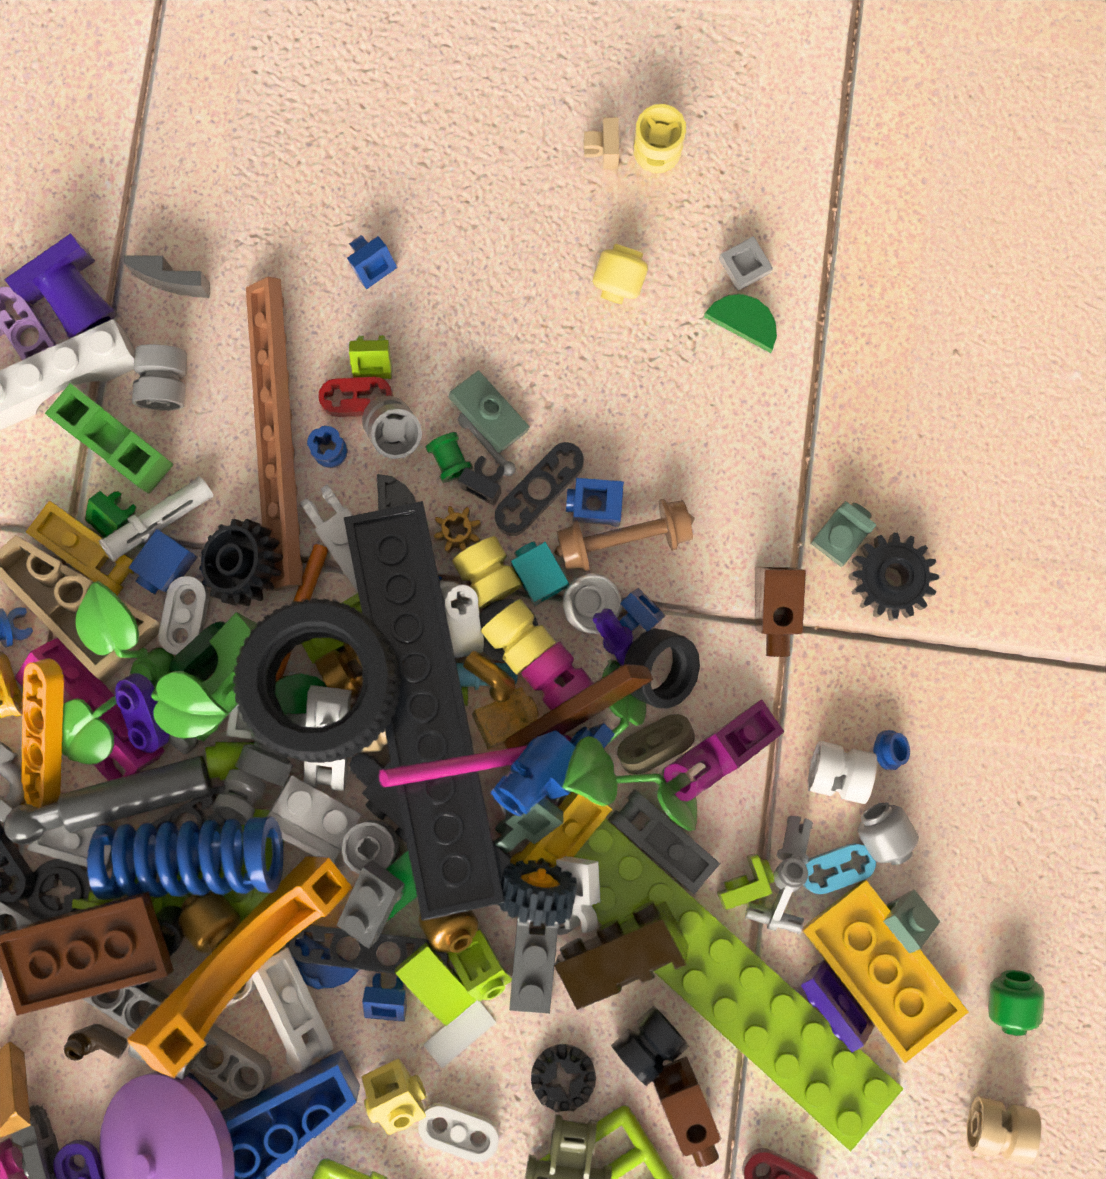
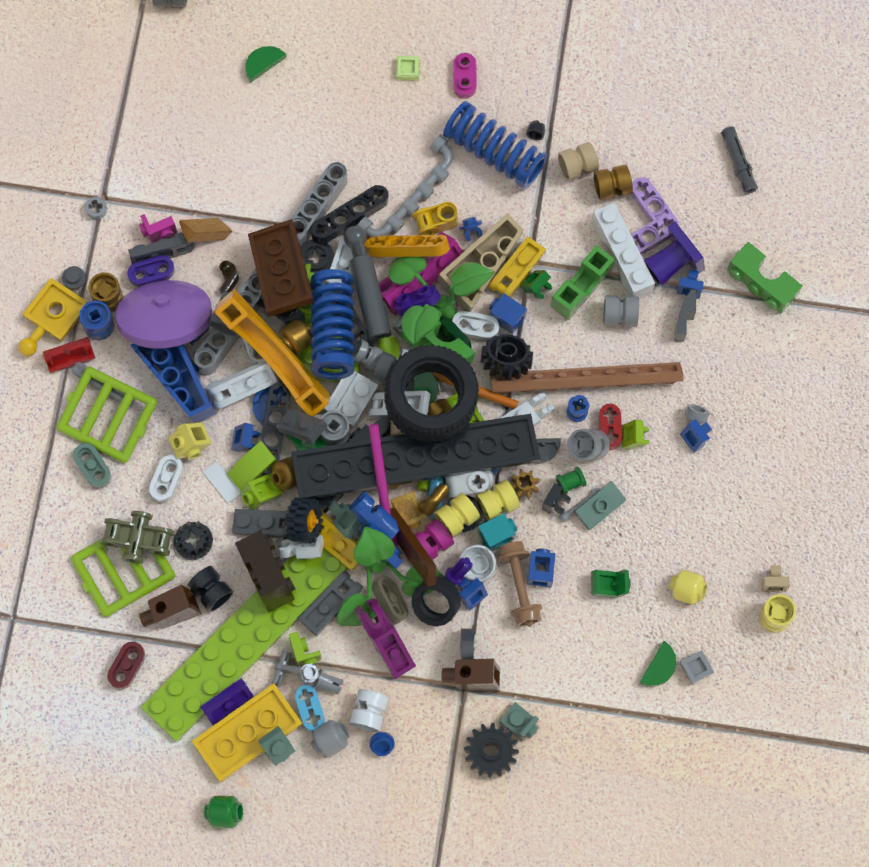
camera: 90 degrees right, 10 degrees down
white pin [98,476,214,562] -> none
black beam [495,442,584,536] -> none
tan wheel [966,1096,1042,1164] -> none
none -> dark grey beam [460,629,474,659]
none -> green bracket [591,569,631,598]
none -> blue tile [676,269,704,299]
none -> light grey tile [684,404,710,423]
none -> bright green arch [727,242,803,314]

